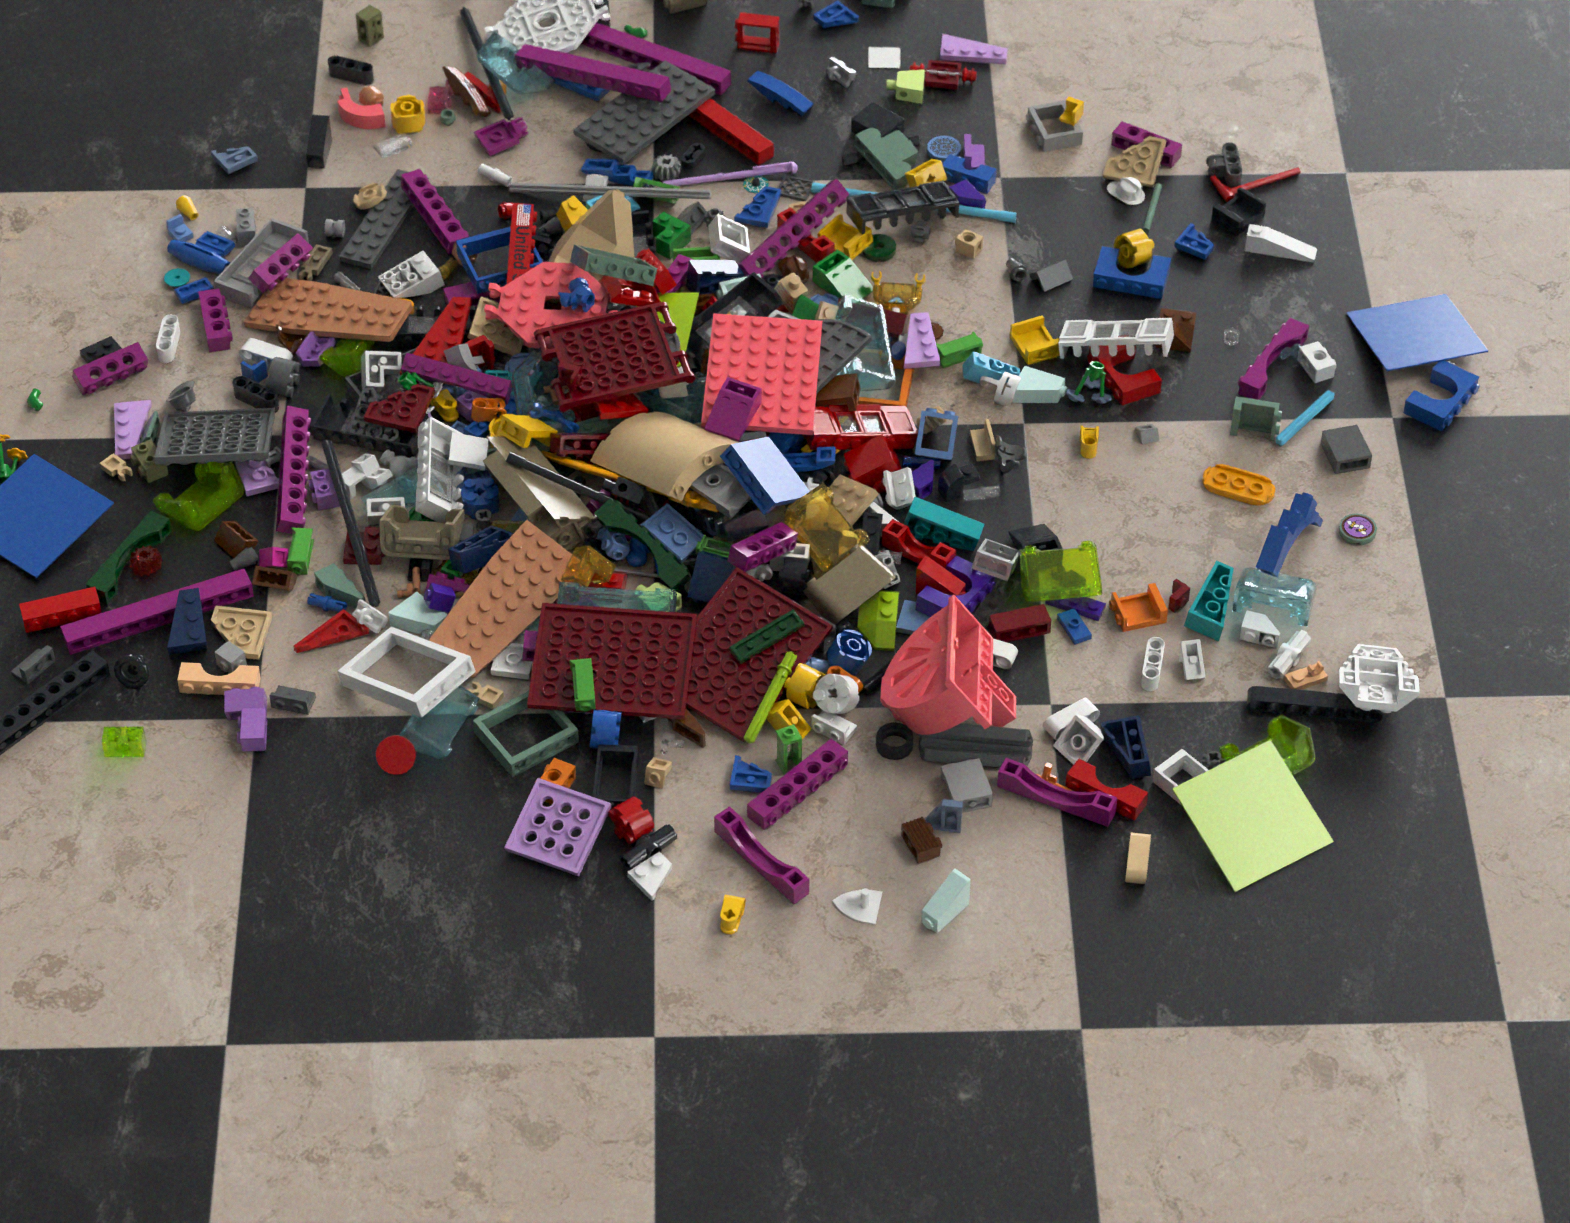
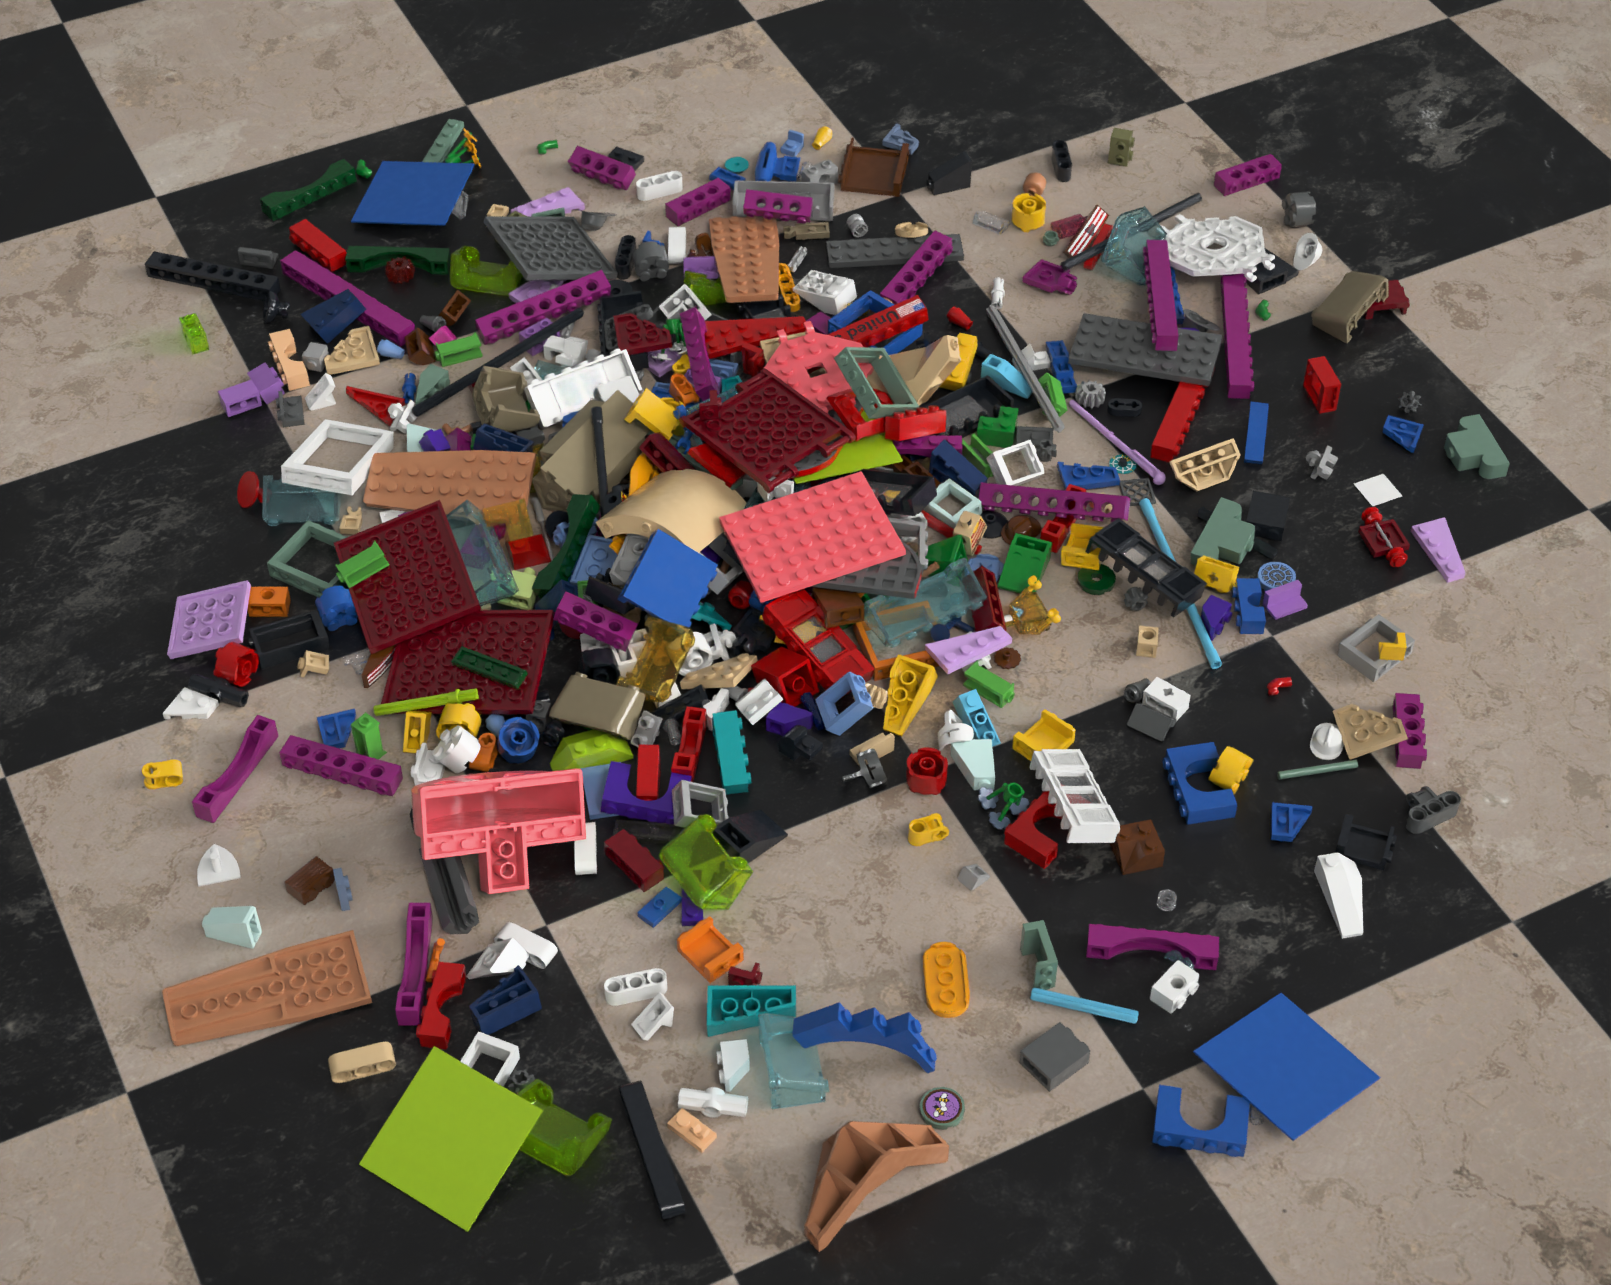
camera: 65 degrees right, 0 degrees up
coral arch [337,87,385,129] -> none
light grey brick [444,344,484,371] -> none
blue animal [558,278,595,313] -> none
magenta slope [704,377,762,442] -> none
blue slope [778,447,836,472] -> none
tan bracket [815,301,839,320] -> none
yellowish green torso [886,70,925,104] -> none
light grey panel [941,758,993,813] -> none
clear axle [963,485,1000,501] -> none
red bar [1210,167,1300,202] -> none
white wedge [1339,644,1419,713] -> none
none -> nougat wing [162,930,372,1046]
none -> white slope [305,373,336,411]
none -> medium blue cone [377,339,405,359]
none -> nougat panel [804,1121,949,1252]
none -> reddish brown panel [838,138,909,197]
none -> yellow wedge [883,654,938,737]
none -> red brick [906,747,948,795]
none -> white brick [1142,677,1191,720]
none -> tan wedge [1170,438,1240,492]
none -> red arm [1266,677,1292,695]

